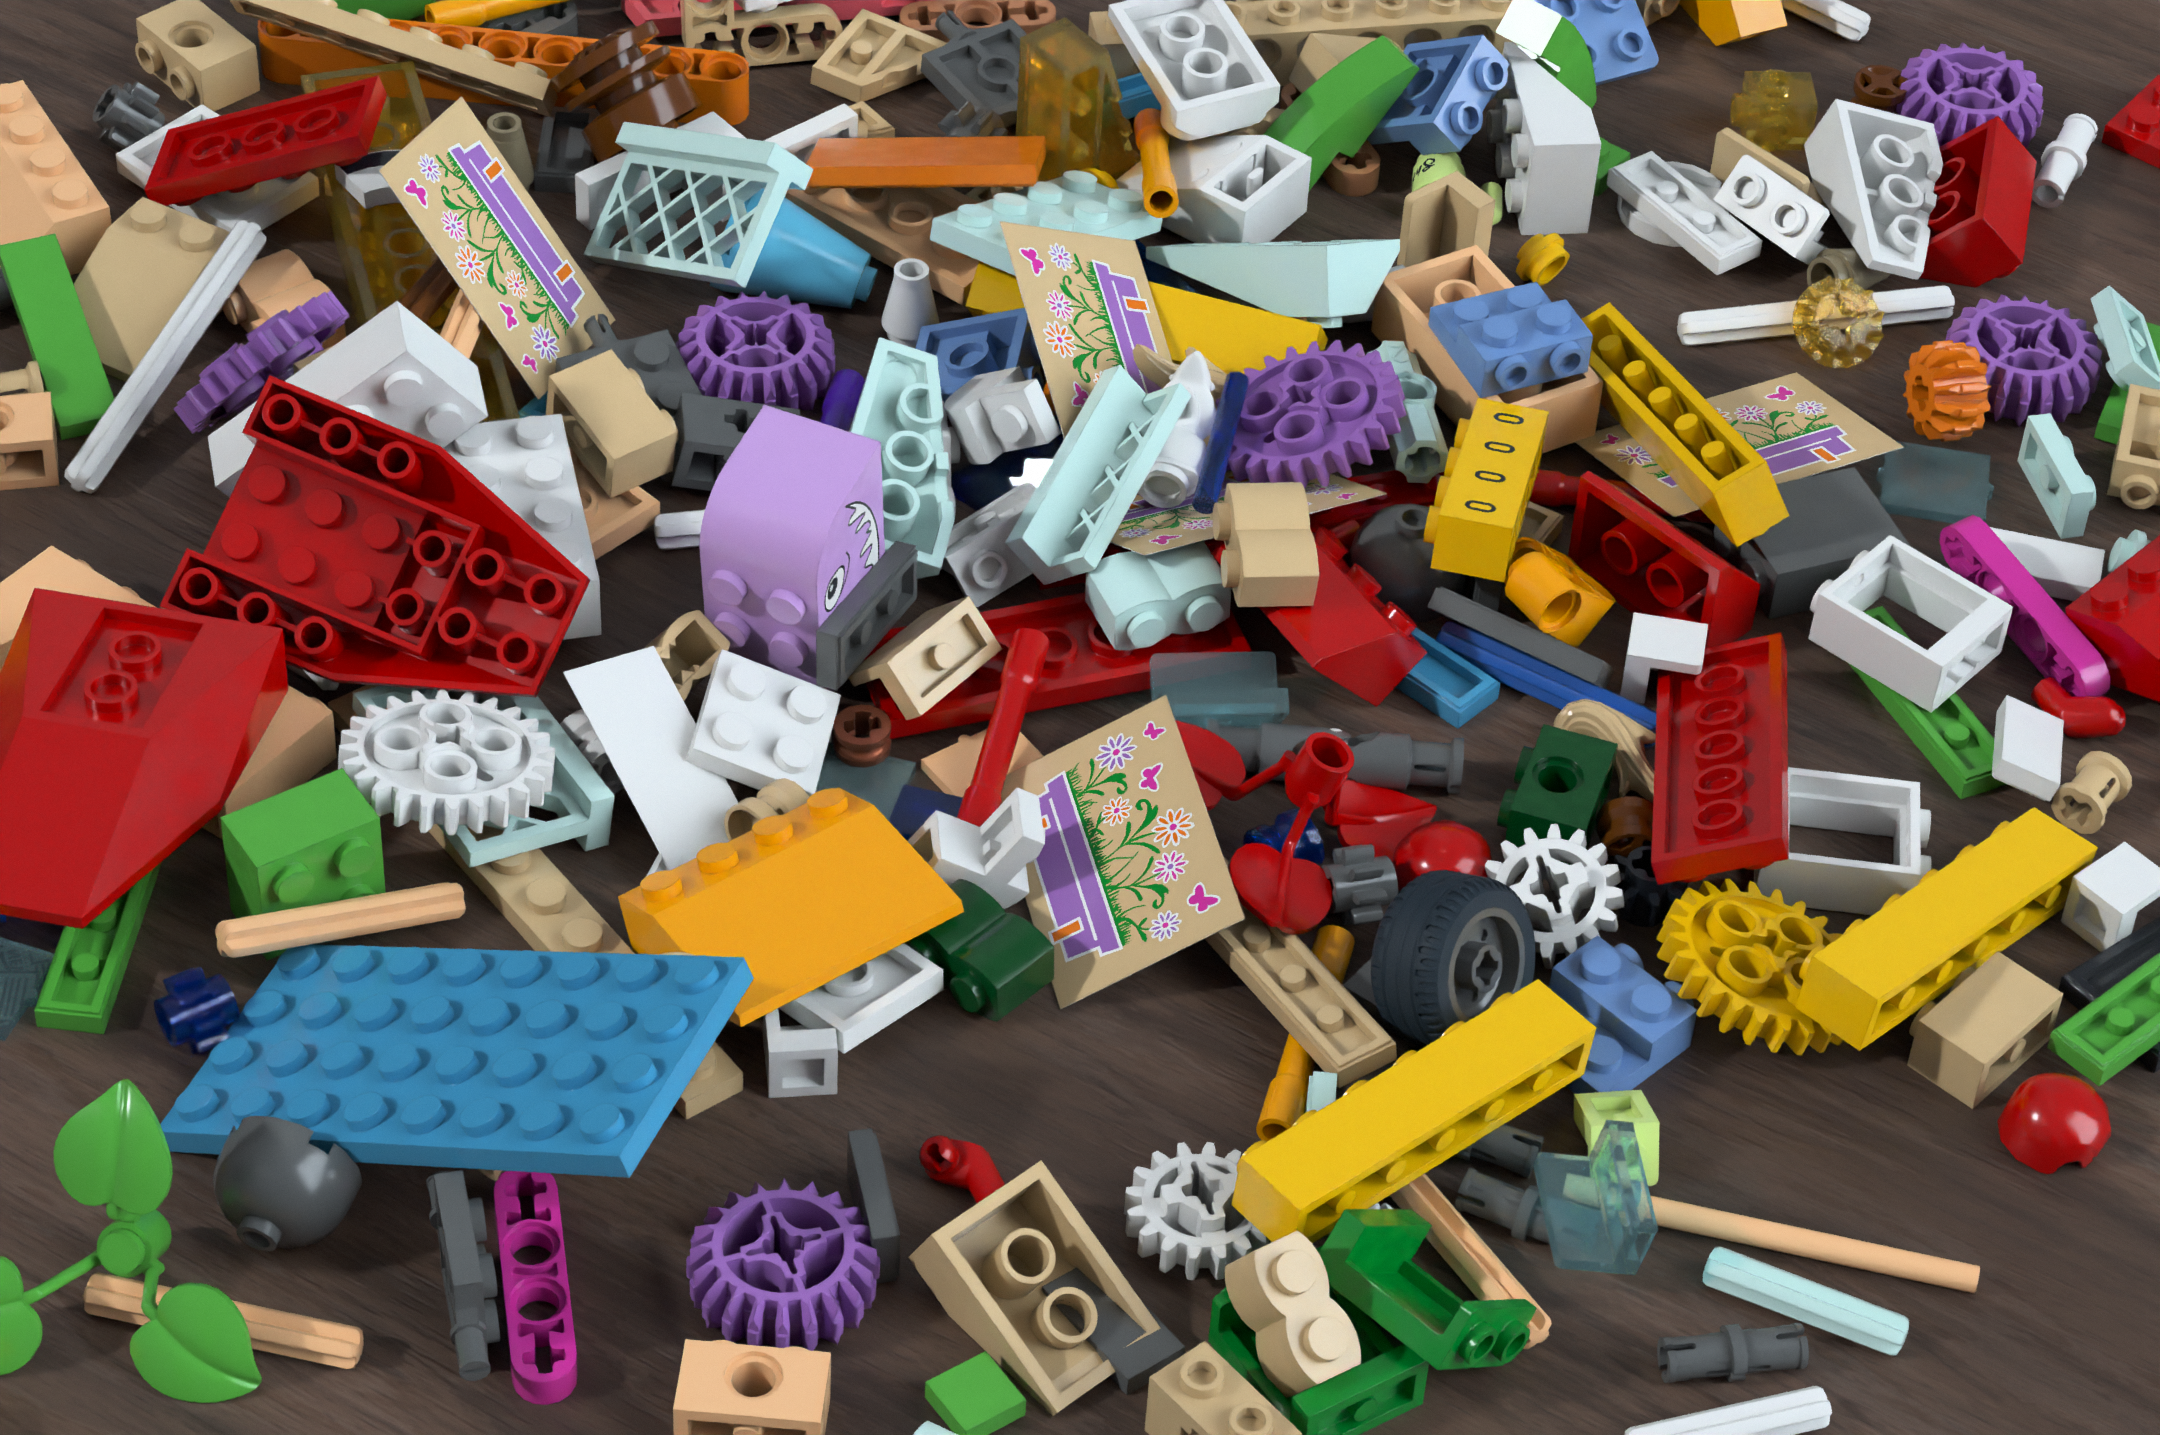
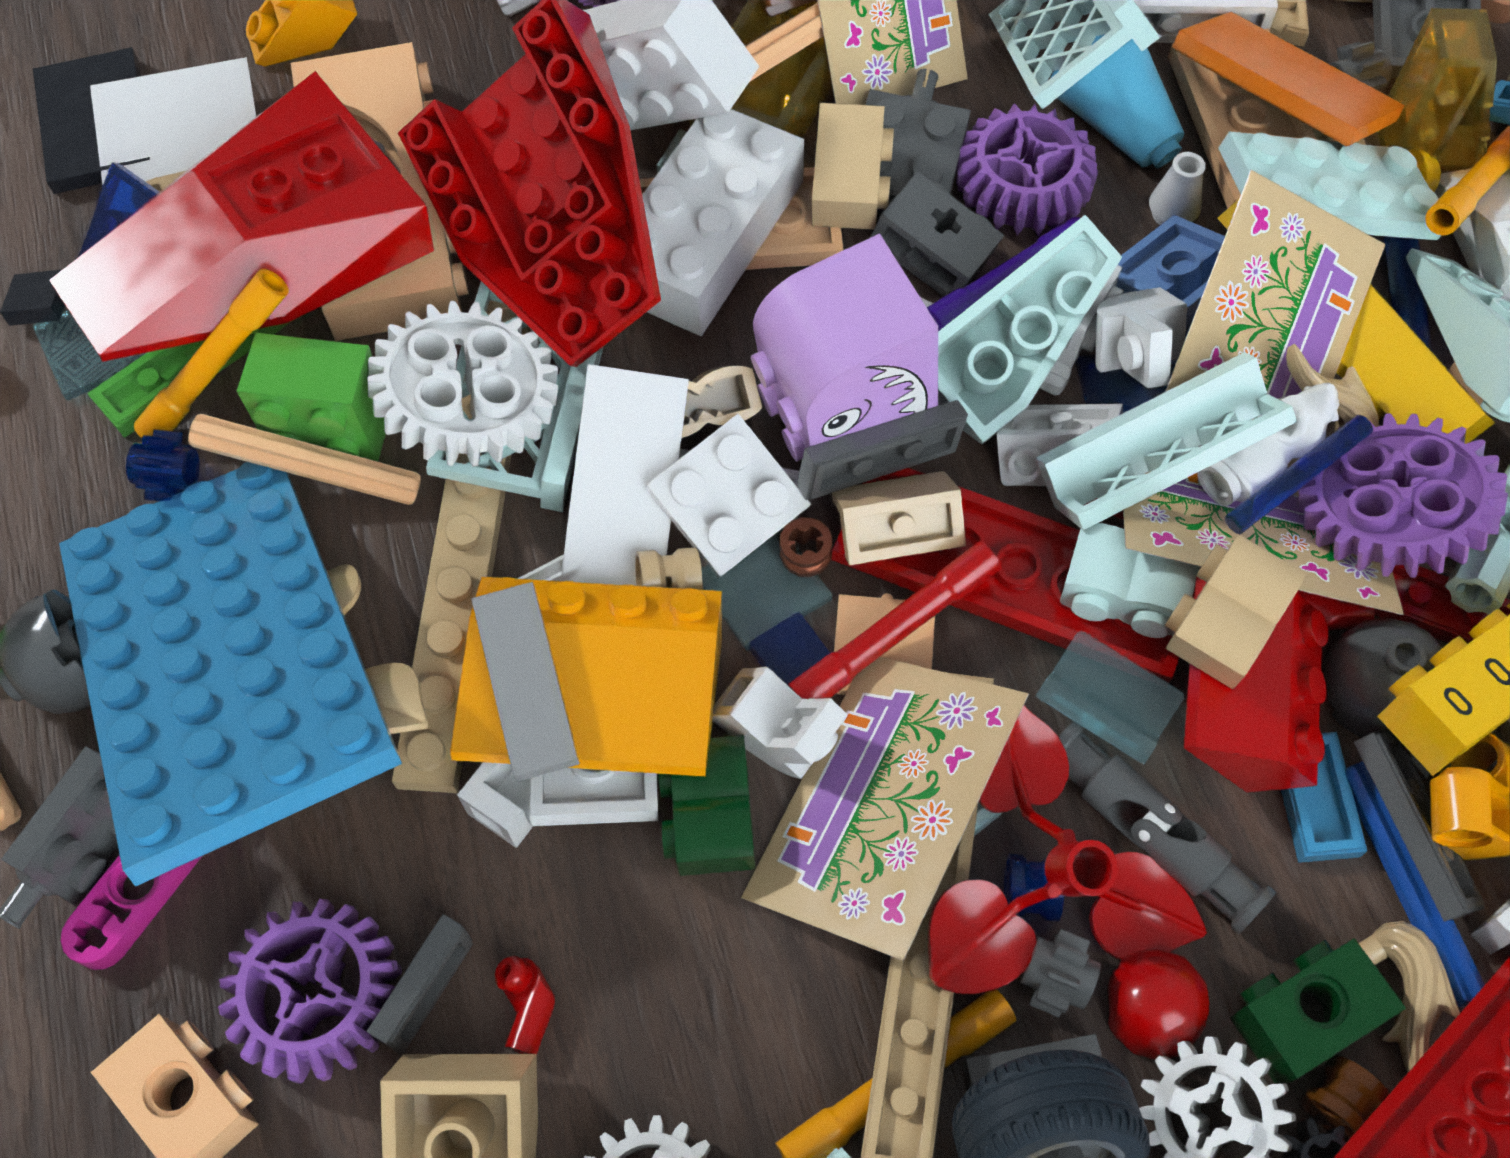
camera: 45 degrees right, 20 degrees up
none -> light orange piece [134,269,289,445]
none -> light grey tile [471,582,580,782]

